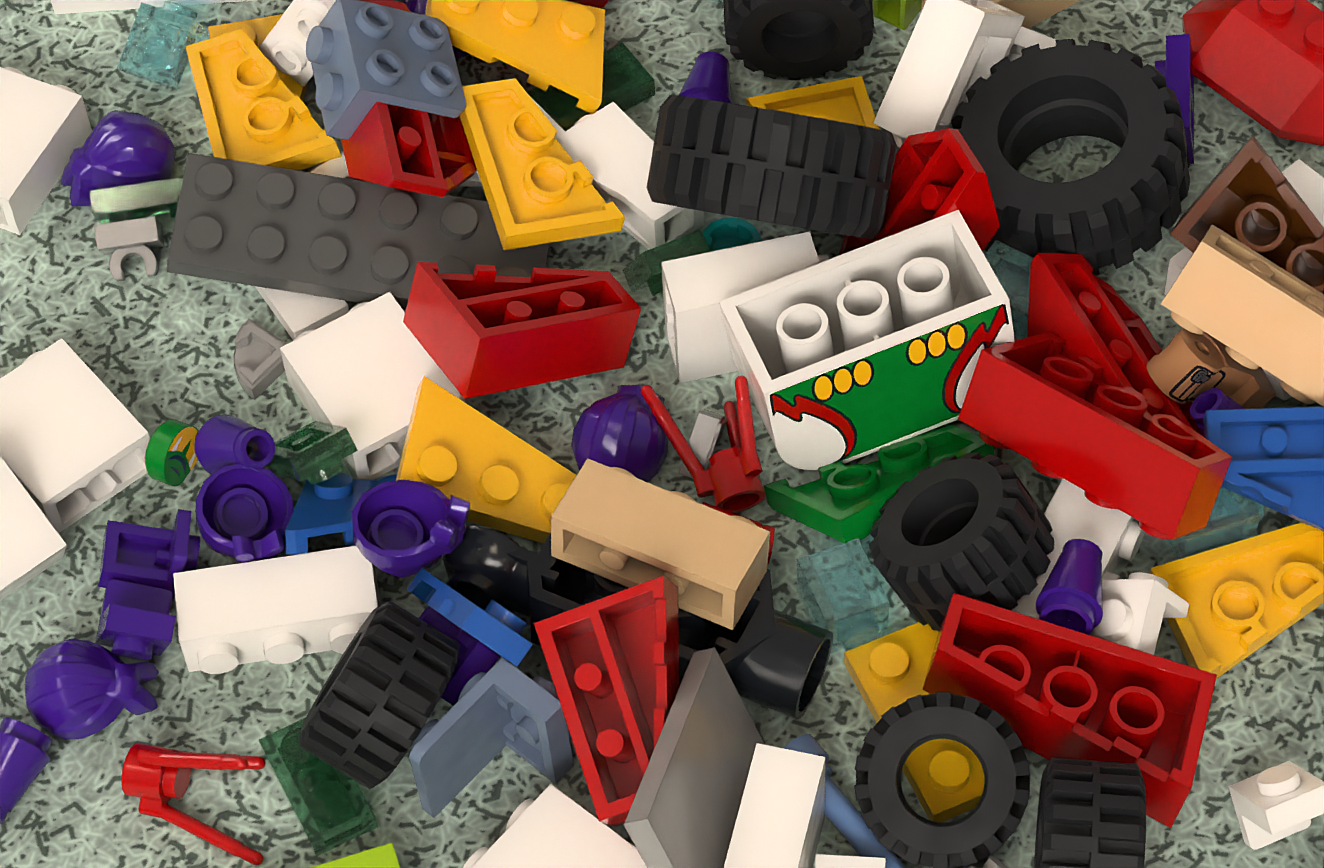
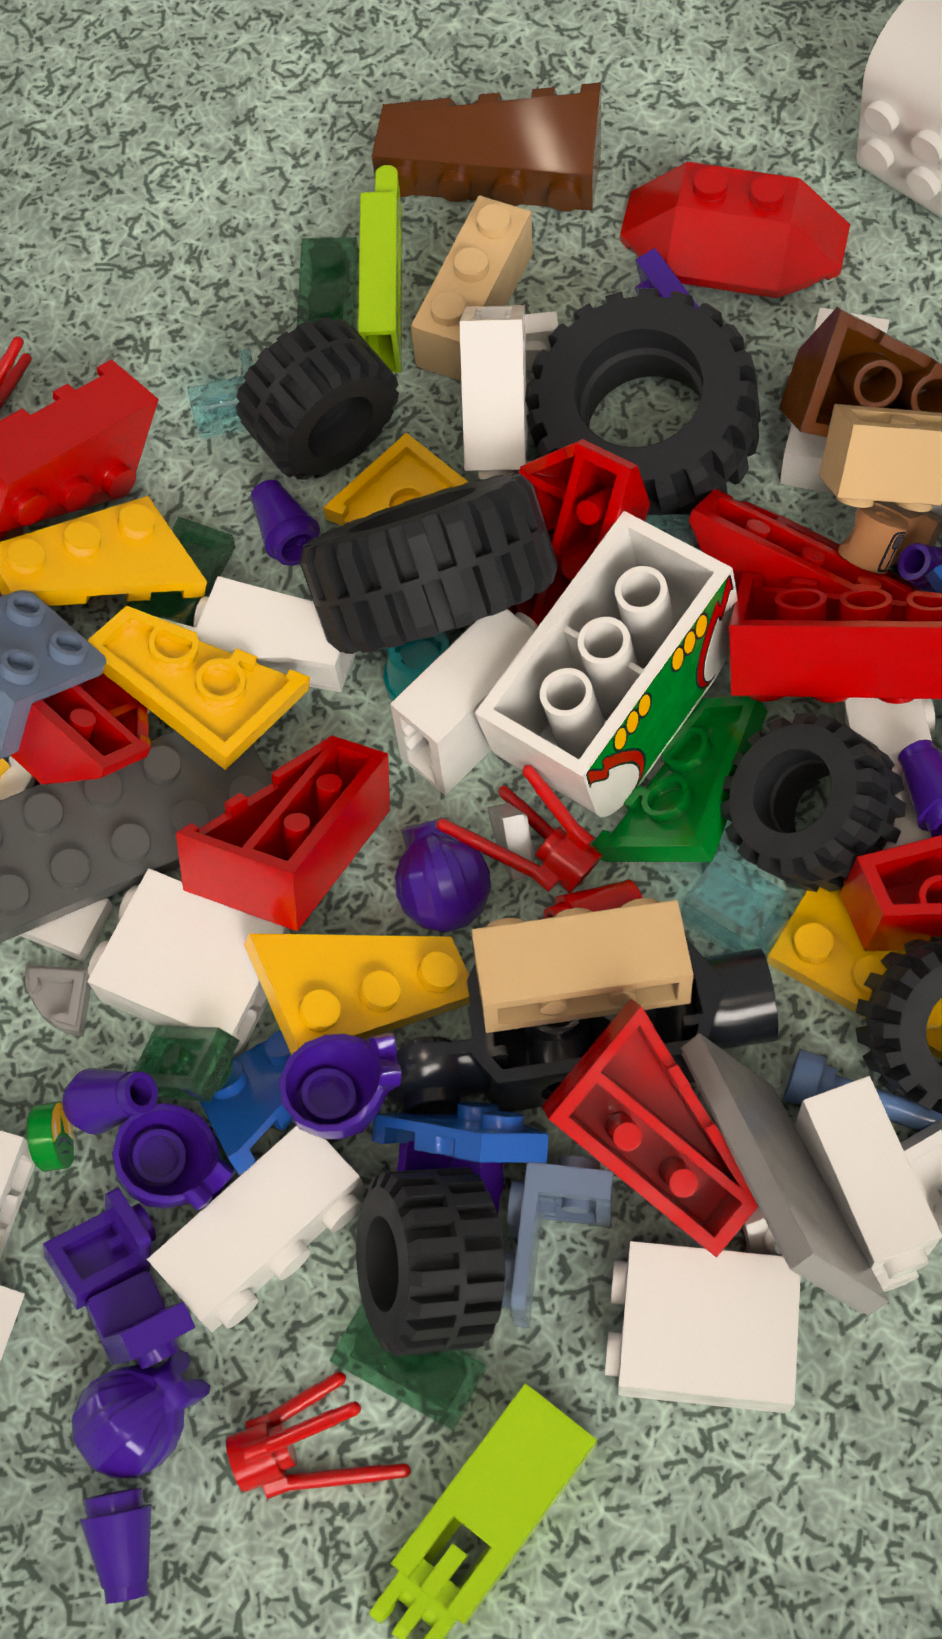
camera: 30 degrees left, 10 degrees up
clear green plate [623,230,710,296] -> none

